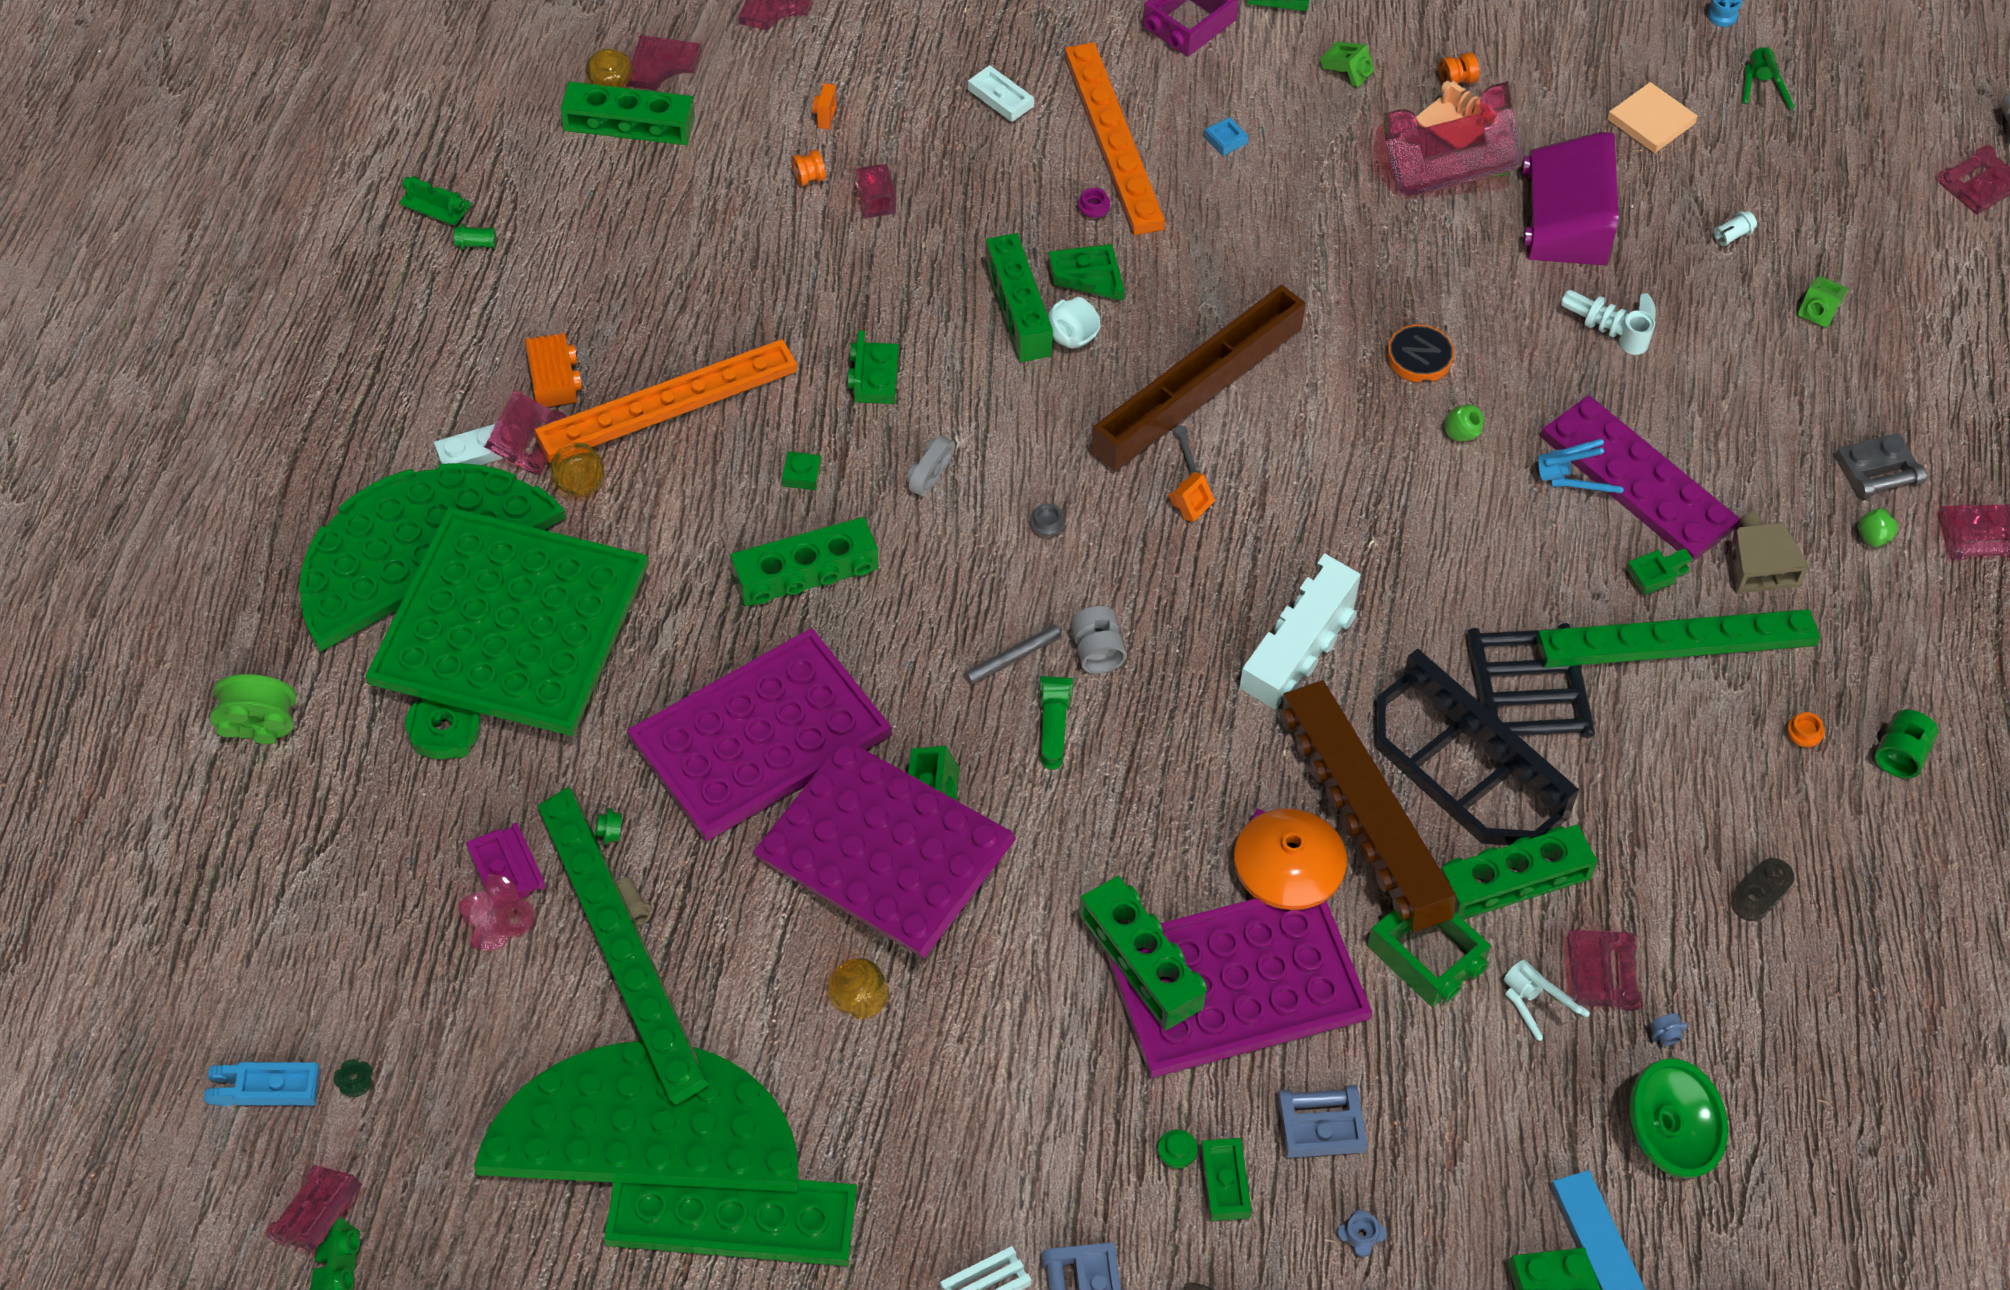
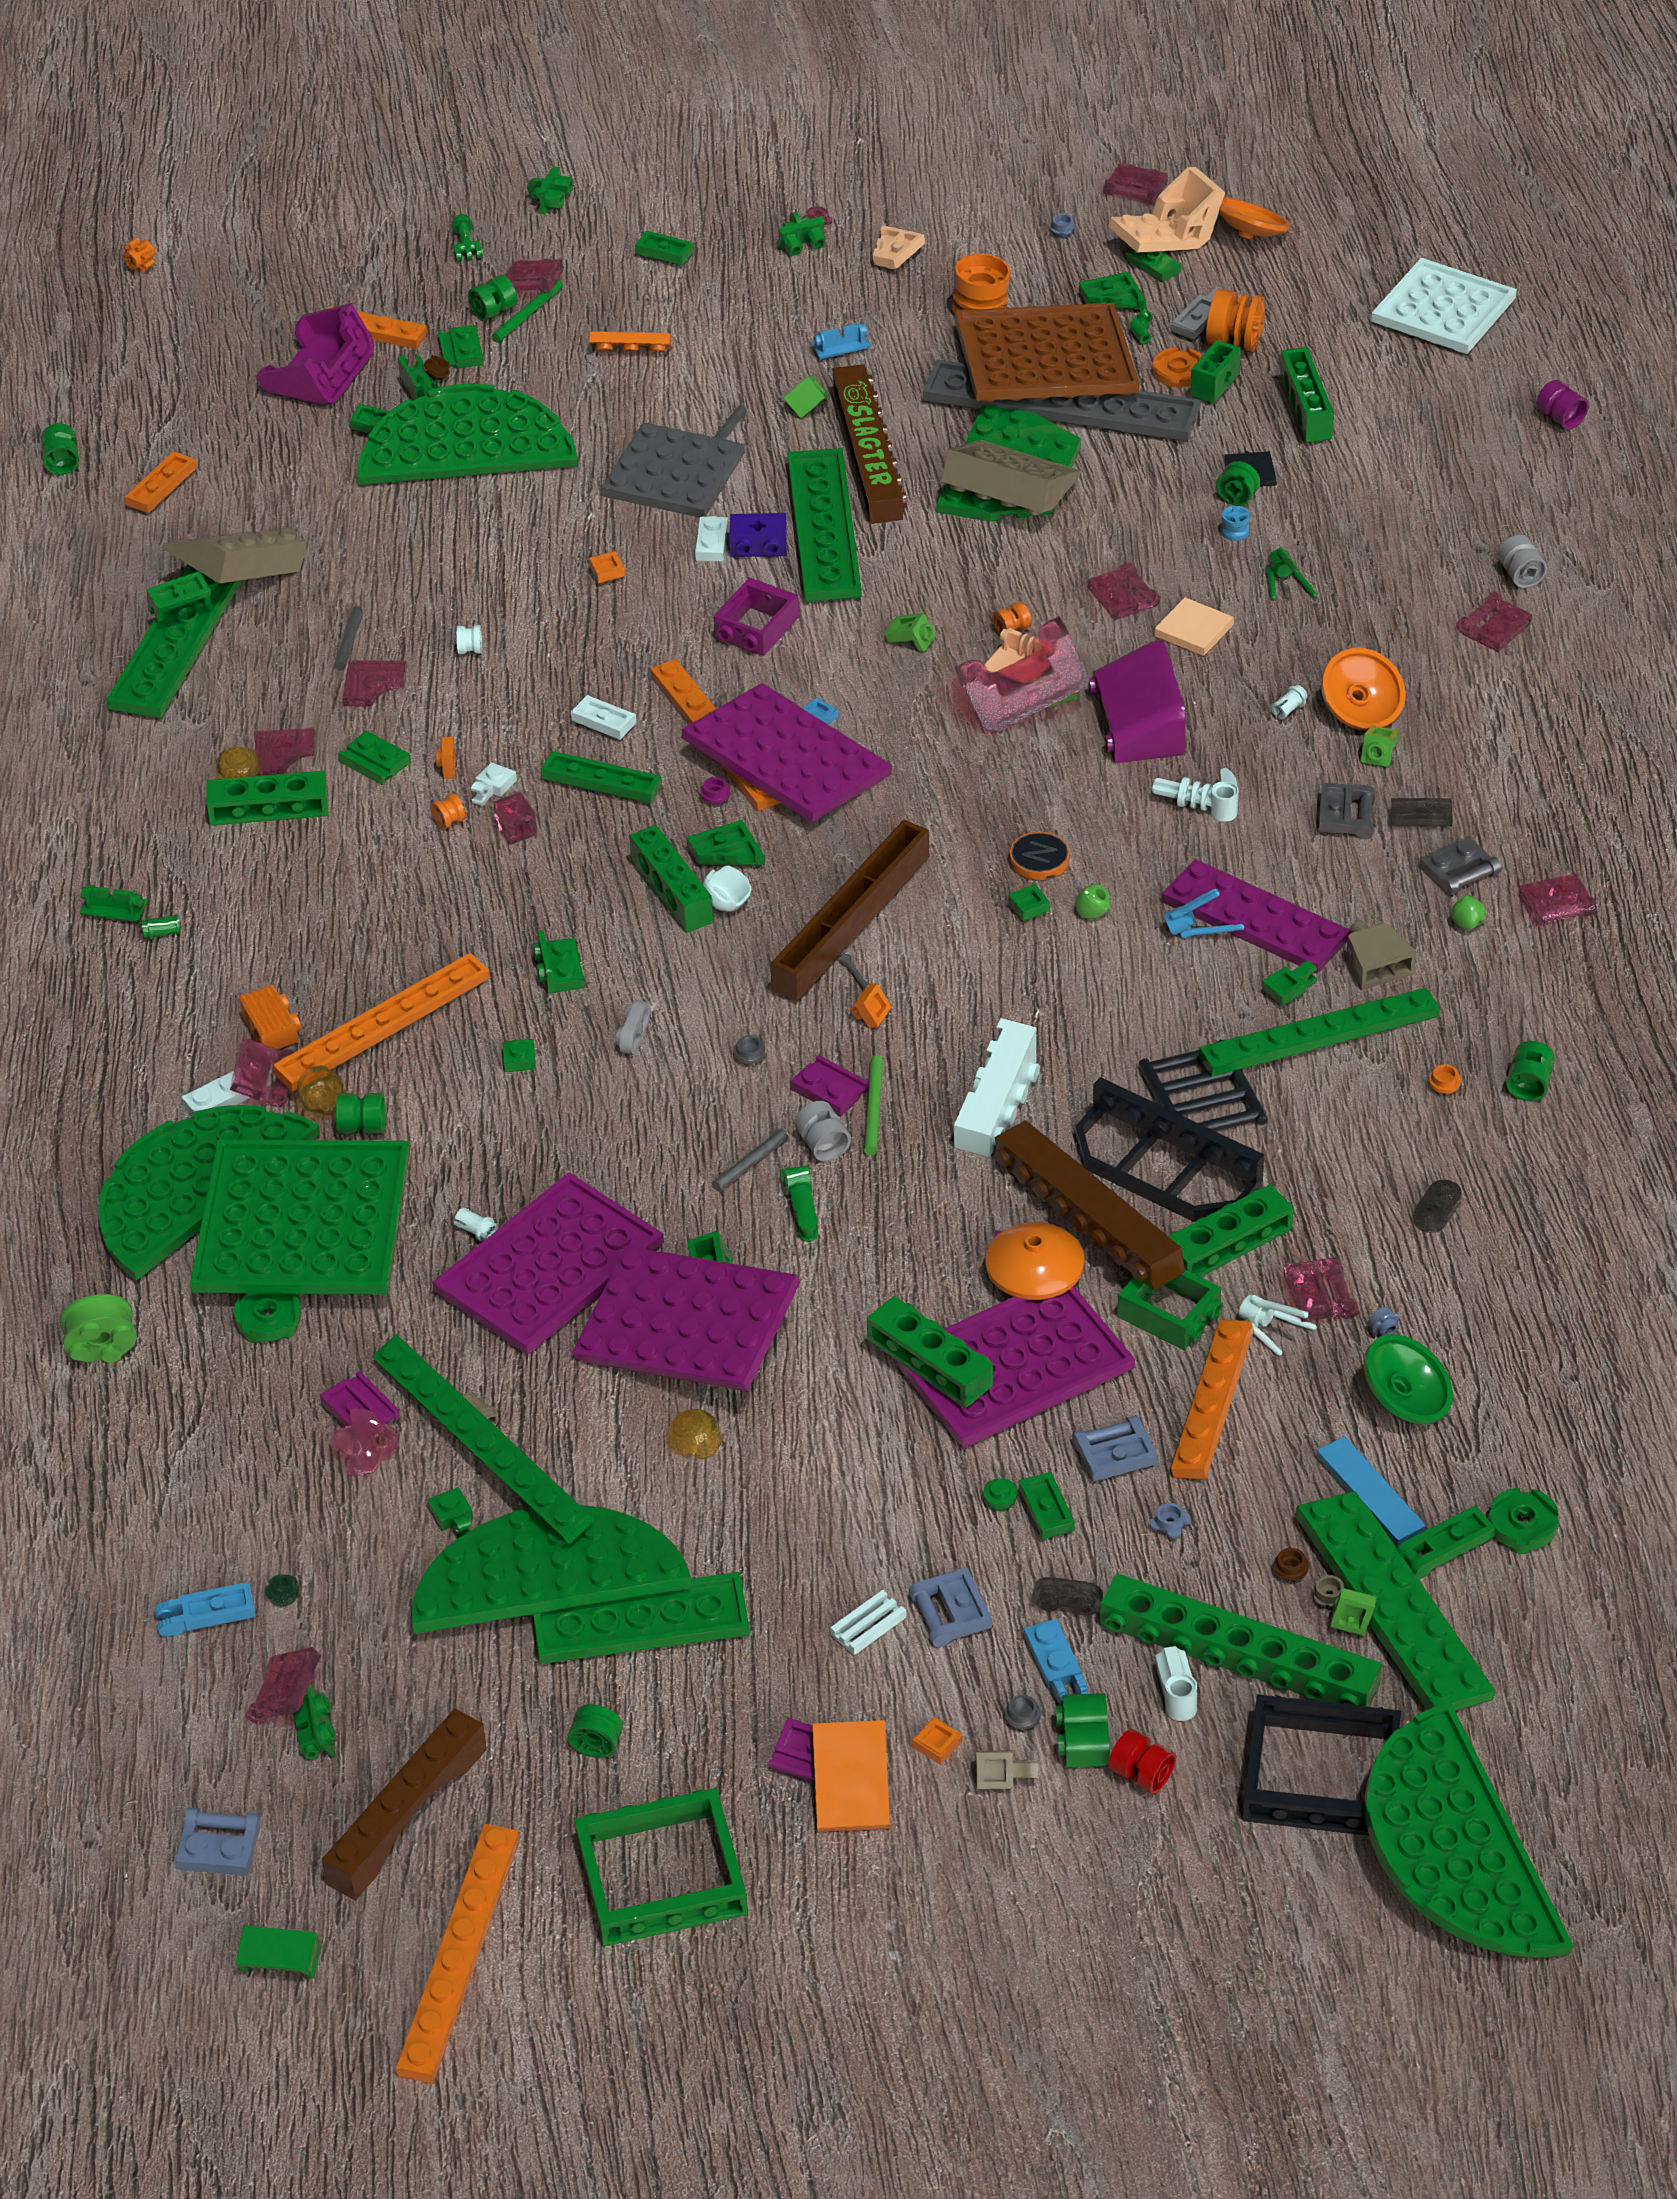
camera: 10 degrees left, 10 degrees down
green plate [595,807,622,845] -> none
green brick [730,516,879,607] -> none
none -> green wheel [336,1093,386,1134]
none -> green plate [338,730,411,785]
none -> green plate [427,1487,473,1538]
none -> light aqua pin [454,1207,497,1241]
none -> light aqua plate [471,762,517,806]
none -> green plate [540,751,662,803]
none -> magenta plate [681,683,892,822]
none -> magenta plate [790,1055,869,1117]
none -> bright green bar [864,1055,883,1155]
none -> green plate [1008,884,1050,921]
none -> clear pink plate [1088,562,1160,620]
none -> orange plate [1171,1320,1254,1479]
none -> flat silver plate [1319,783,1376,839]
none -> orange dish [1321,648,1406,731]
none -> clear smoke plate [1390,798,1453,827]

